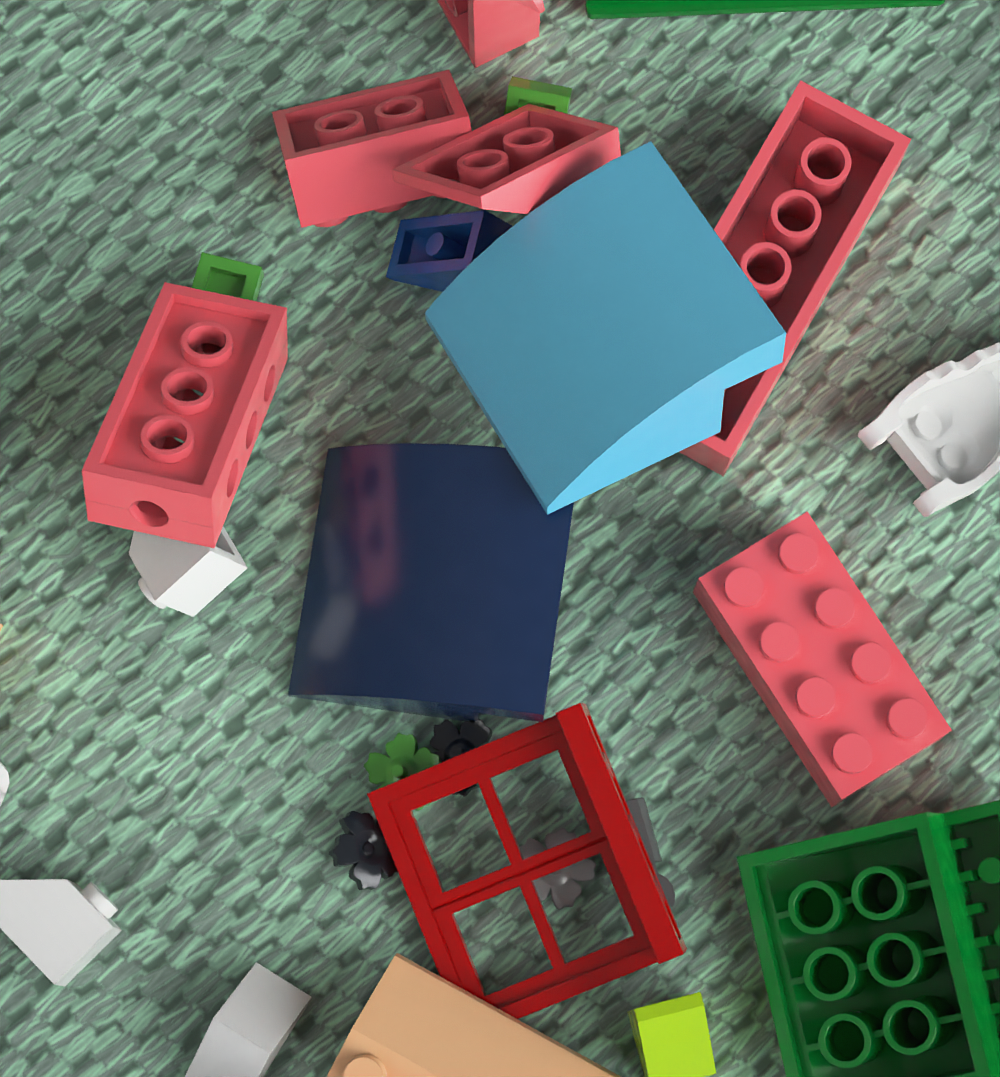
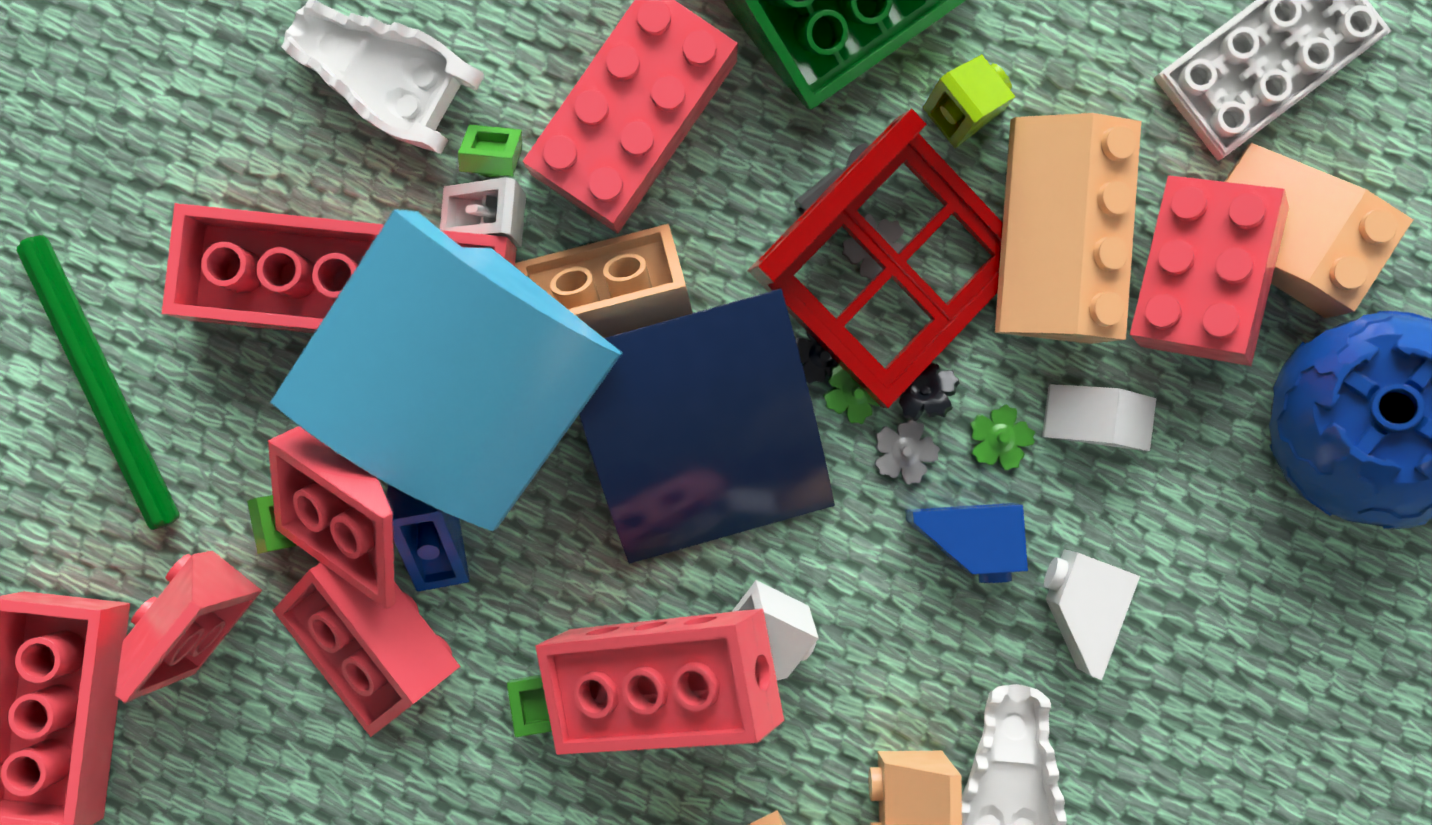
camera: 115 degrees left, 10 degrees up
none -> white slope [440,177,526,247]
none -> bright green plate [458,125,522,178]
none -> light nougat slope [515,224,693,338]
none -> light grey plant [875,419,940,485]
none -> blue slope [905,503,1028,583]
none -> bright green plant [970,404,1035,471]

